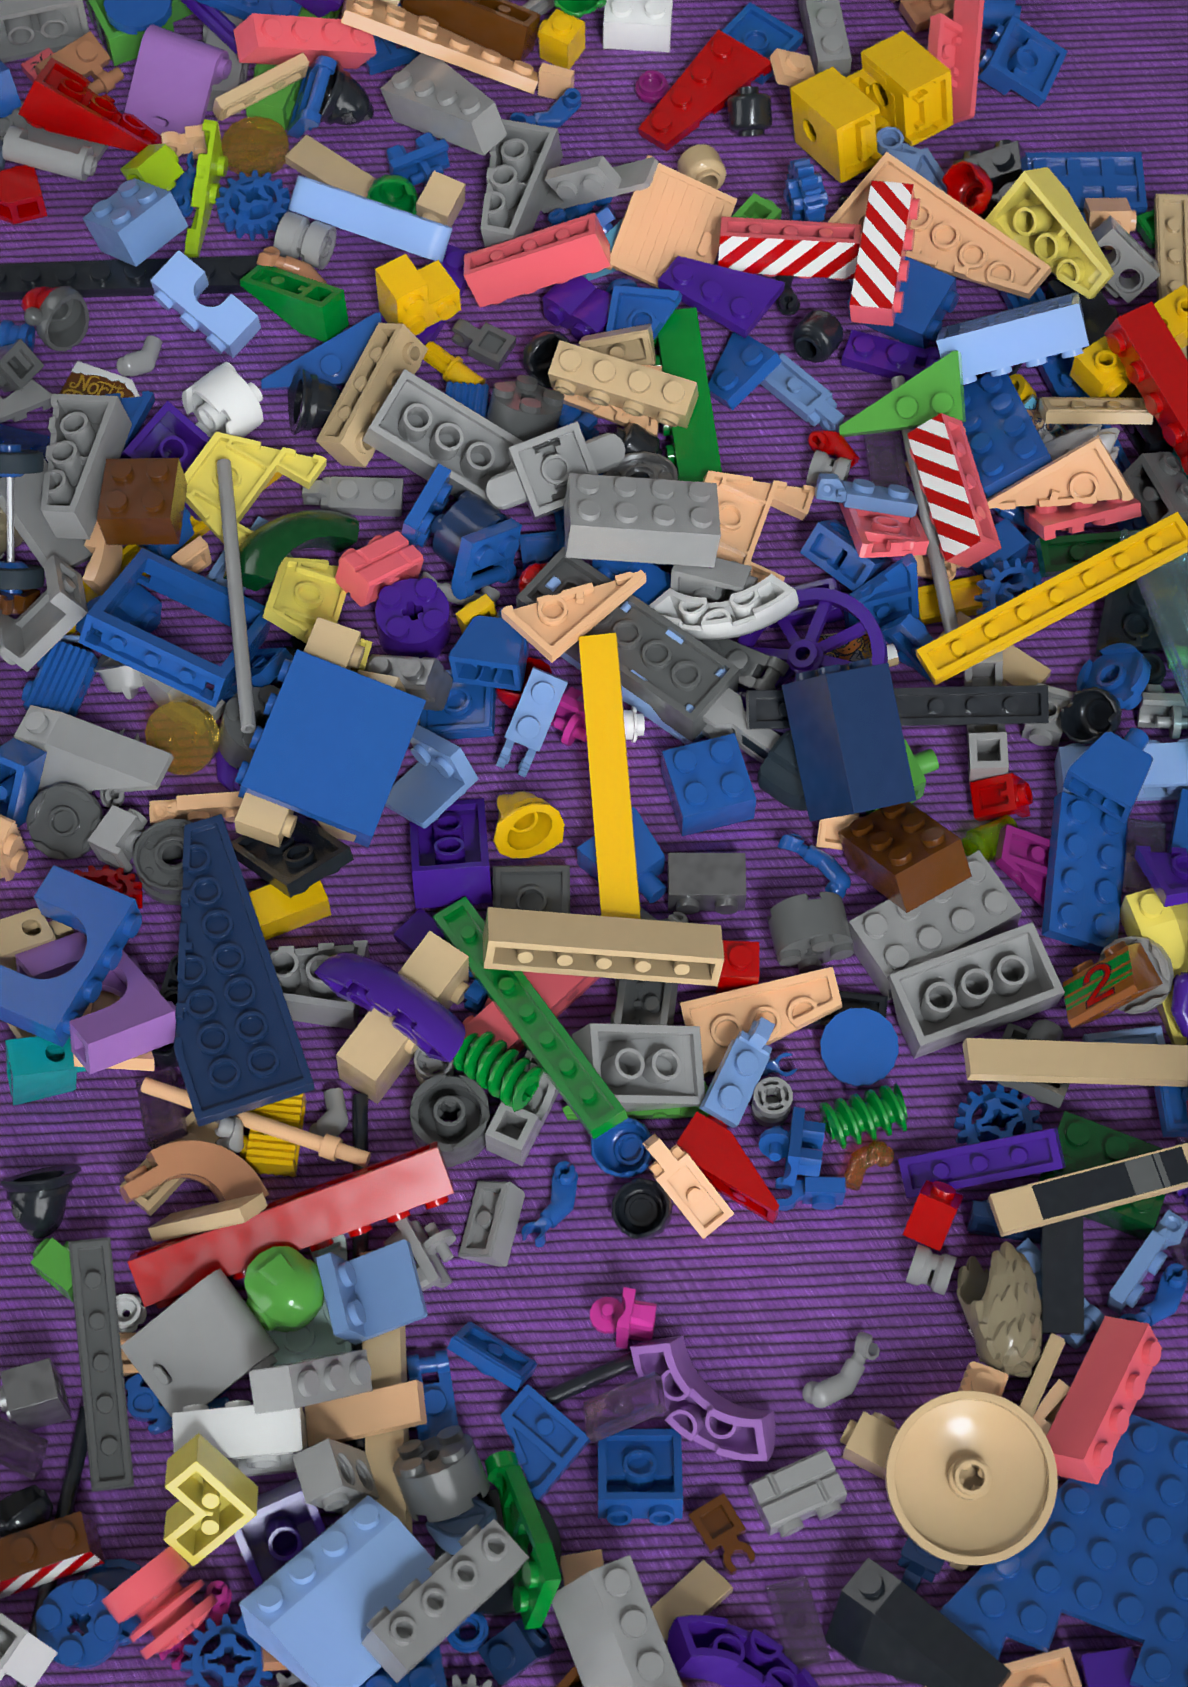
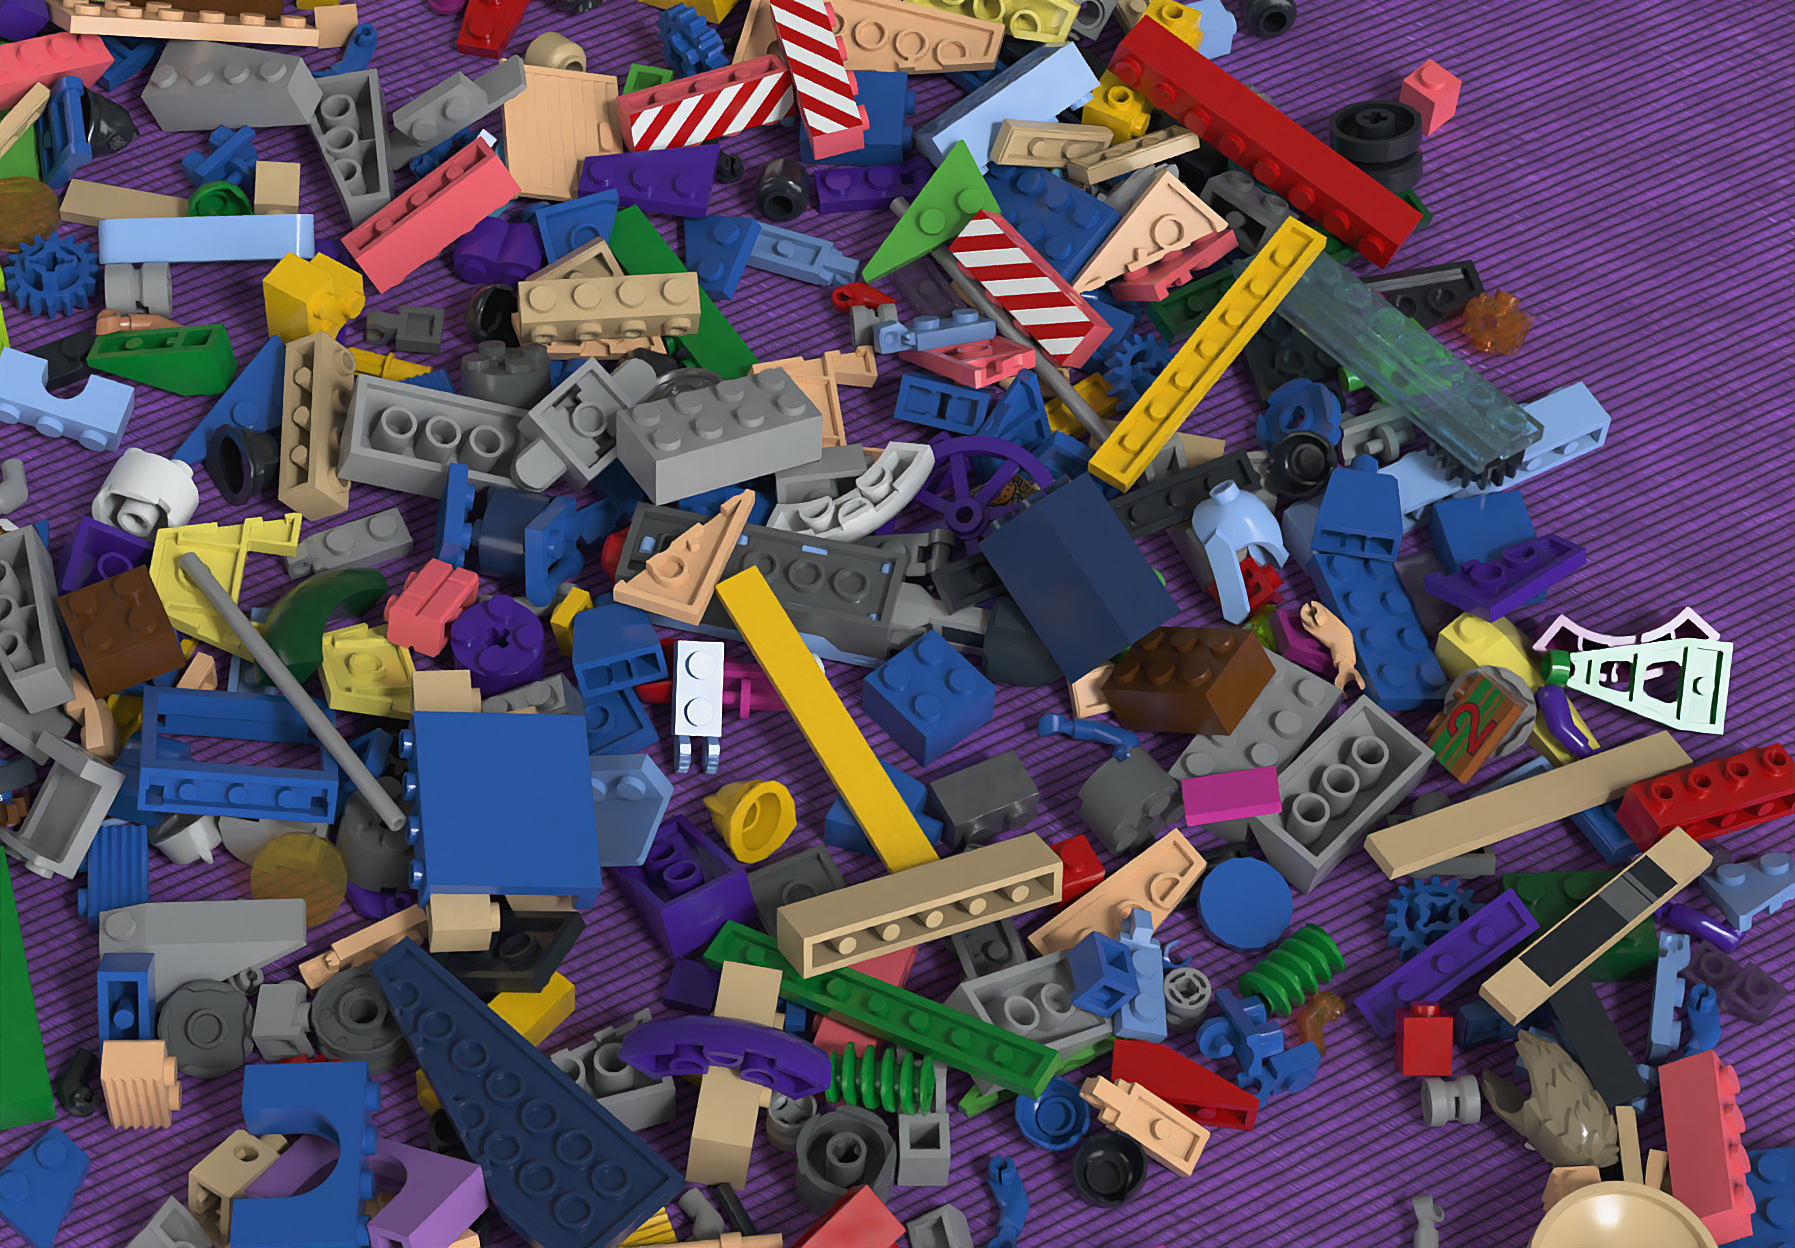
camera: 30 degrees left, 10 degrees down
none -> tan tile [989,119,1114,169]
none -> blue brick [1068,931,1140,1019]
none -> dark pink tile [1181,765,1282,827]
none -> light blue piece [1192,480,1289,625]
none -> light nougat arm [1300,601,1365,699]

